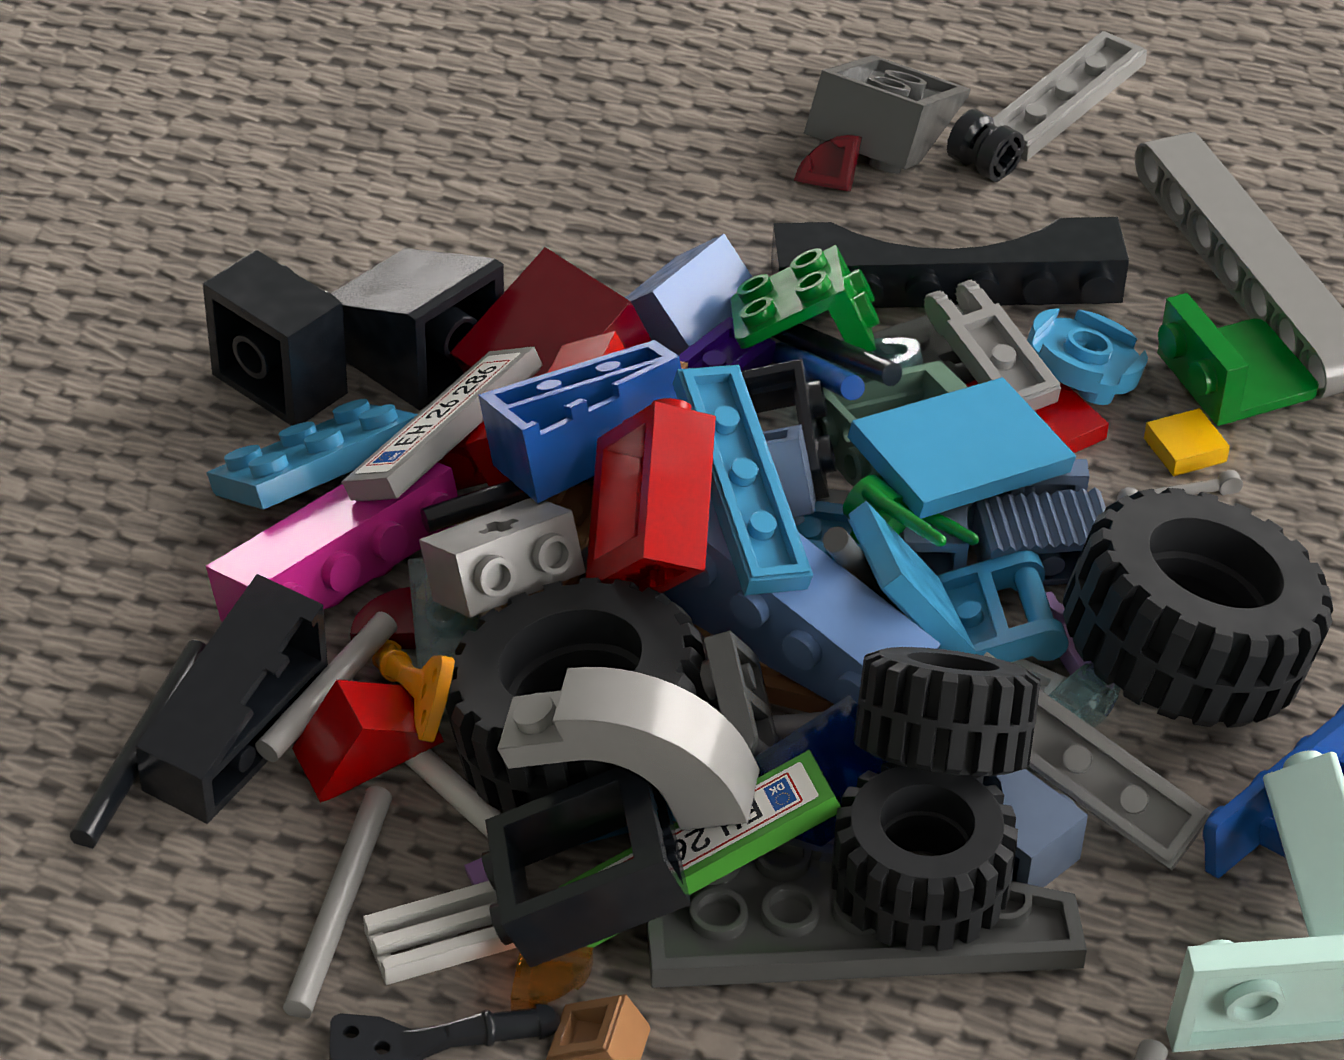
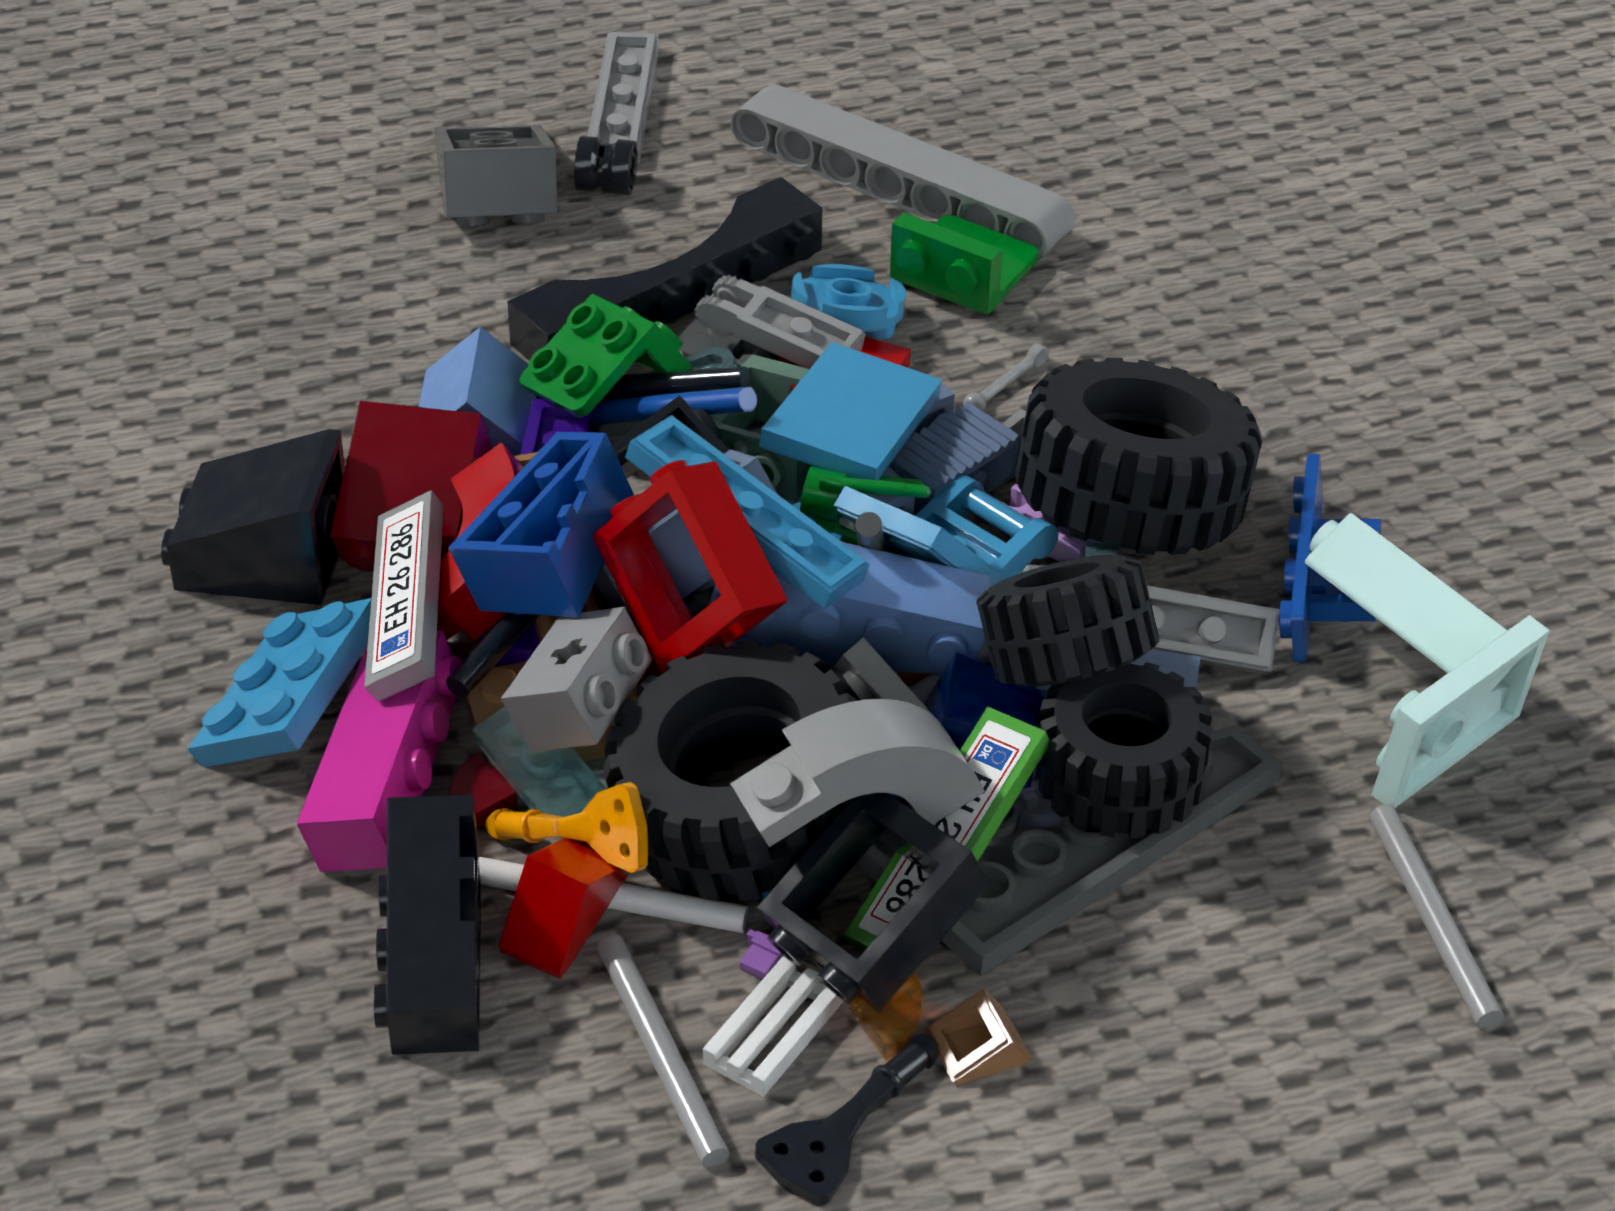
camera: 35 degrees left, 0 degrees up
black bar [70,640,206,849] -> none
black brick [203,250,348,426] -> none
light grey bar [255,612,397,762] -> none
dark red tile [794,135,862,192] -> none
yellow tile [1144,408,1230,477] -> none

